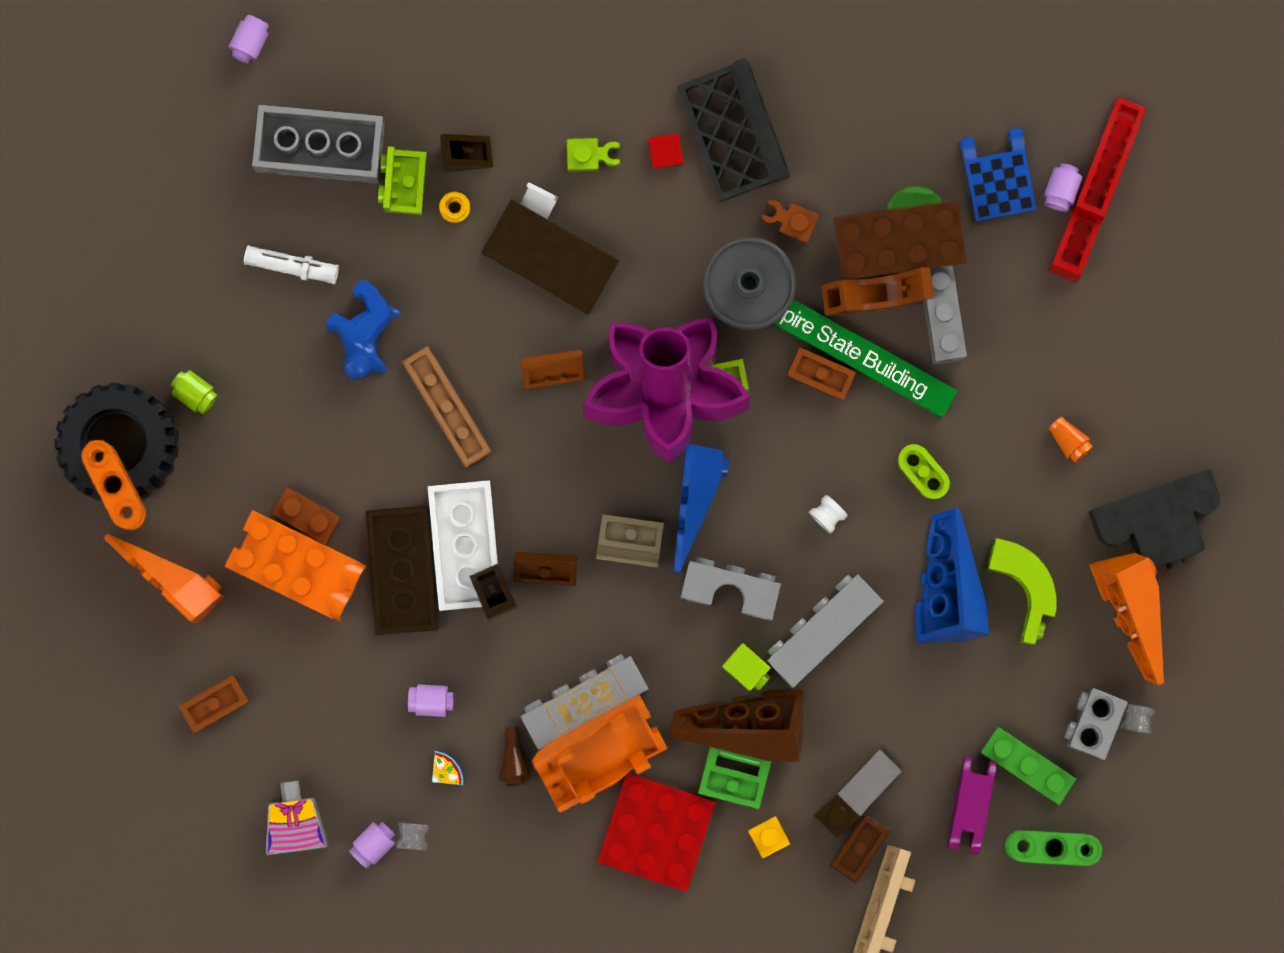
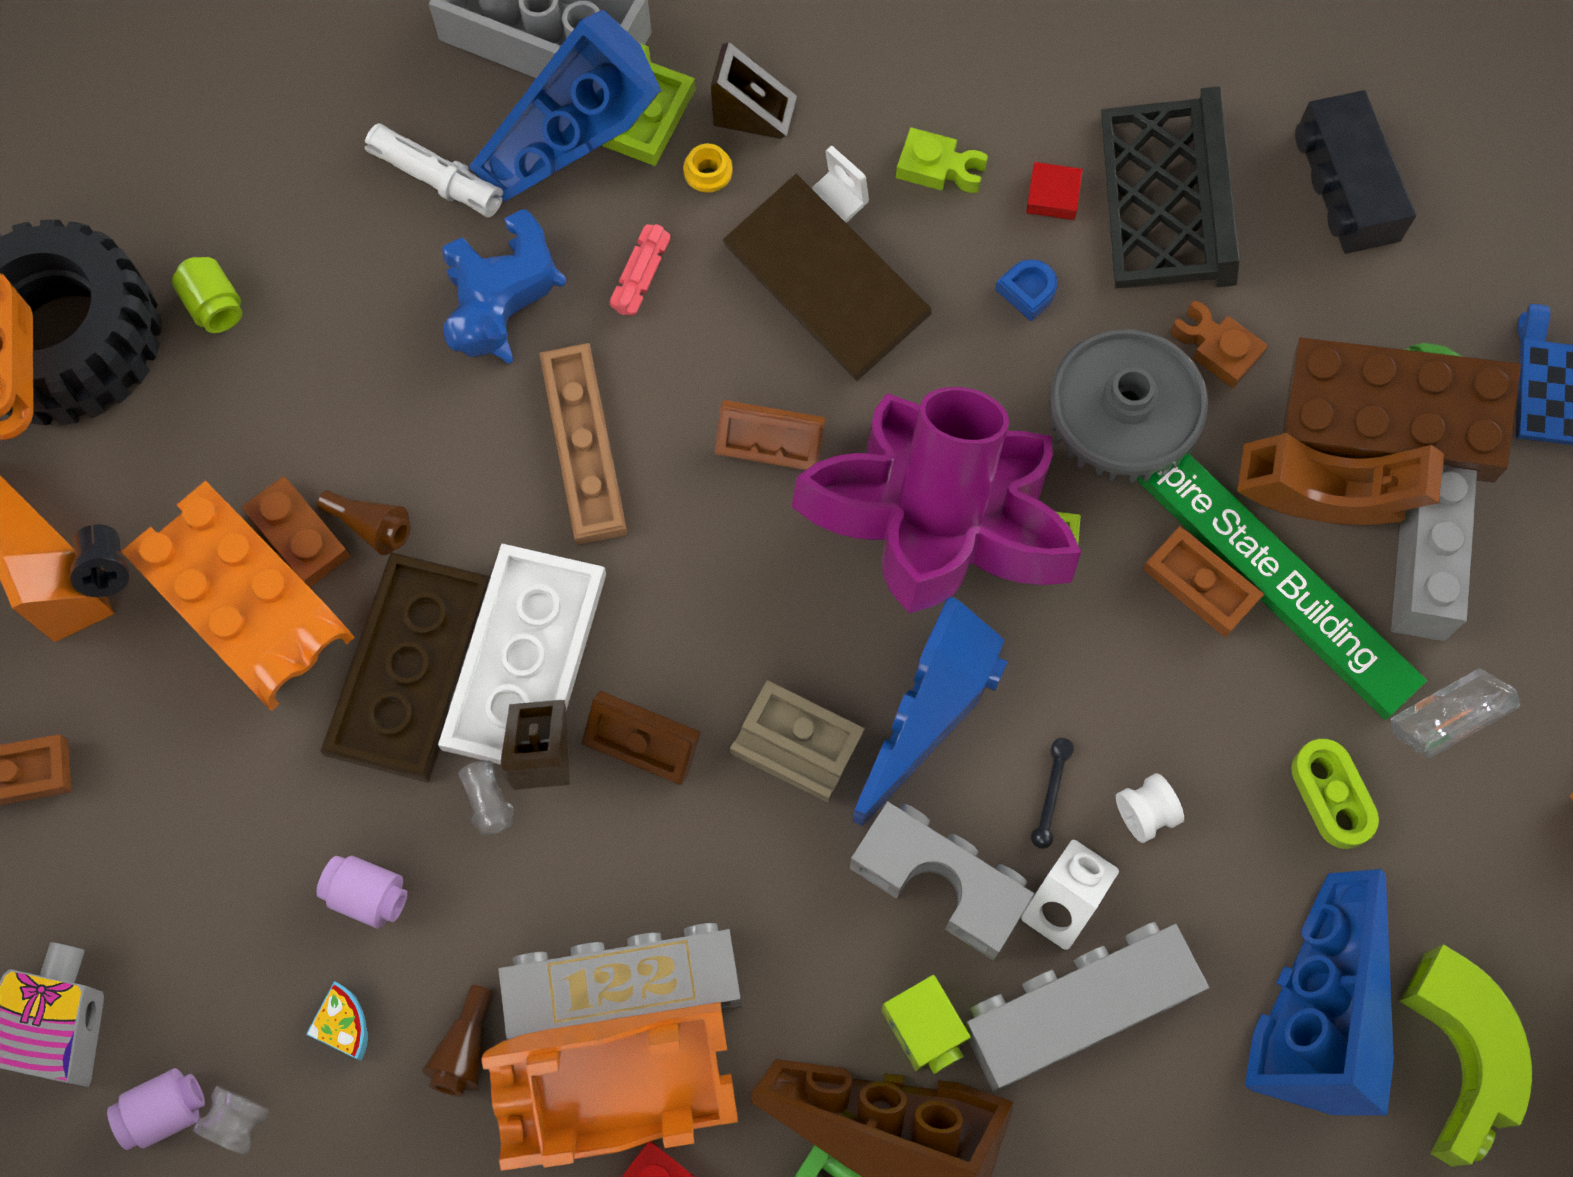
camera: 25 degrees right, 15 degrees down
none -> black bush [70,524,129,597]
none -> reddish brown cone [317,490,410,555]
none -> clear pin [458,760,515,835]
none -> blue wedge [468,9,661,202]
none -> coral axle [609,224,671,316]
none -> blue tile [995,259,1058,321]
none -> white bracket [1021,840,1119,950]
none -> black hinge [1031,738,1074,849]
none -> black brick [1295,90,1417,254]
none -> clear plate [1390,668,1520,759]

